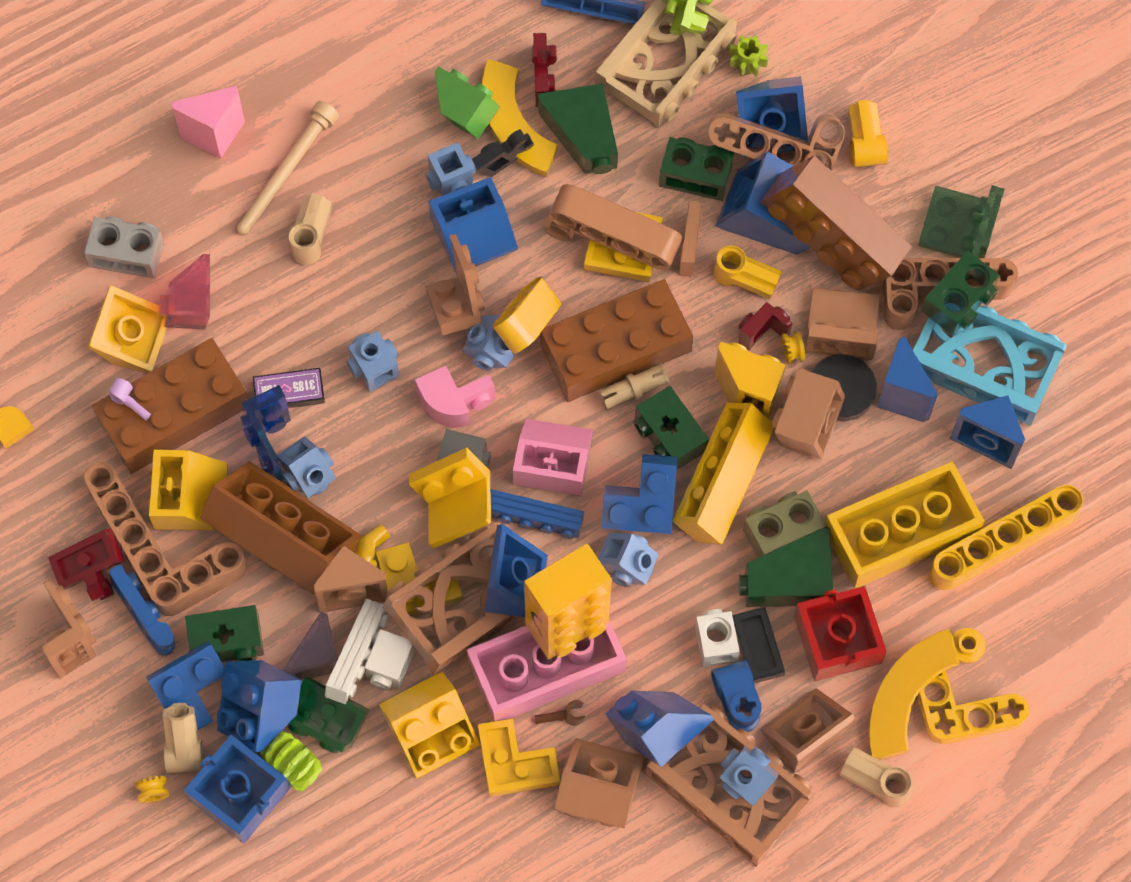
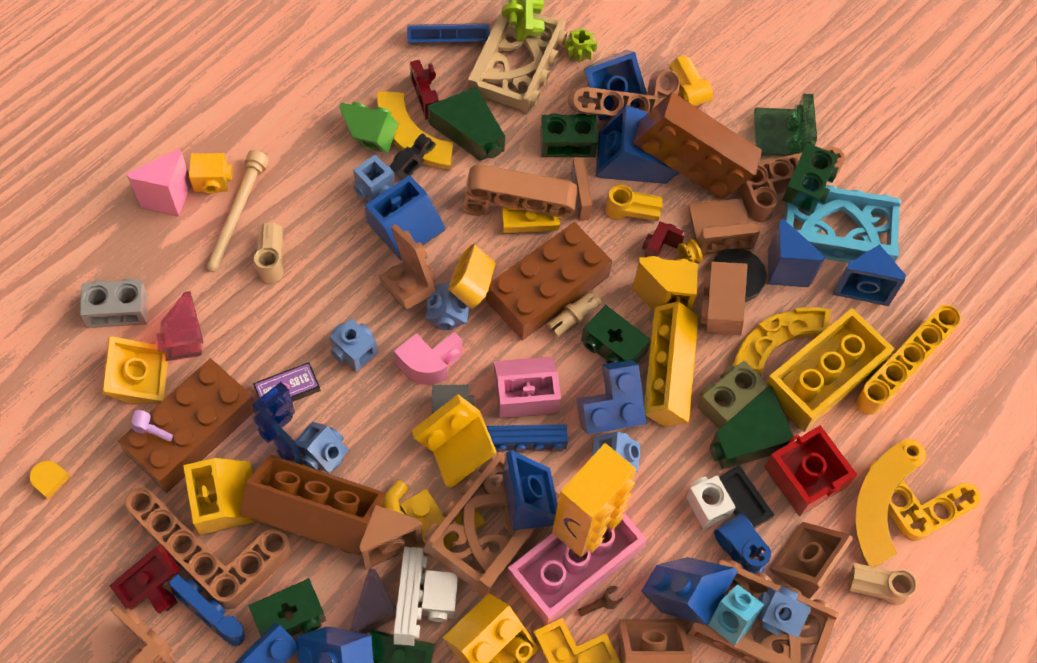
camera: 20 degrees left, 5 degrees down
none -> yellow brick [189,153,233,194]
none -> medium azure brick [709,585,764,646]
none -> yellow tile [733,307,831,376]

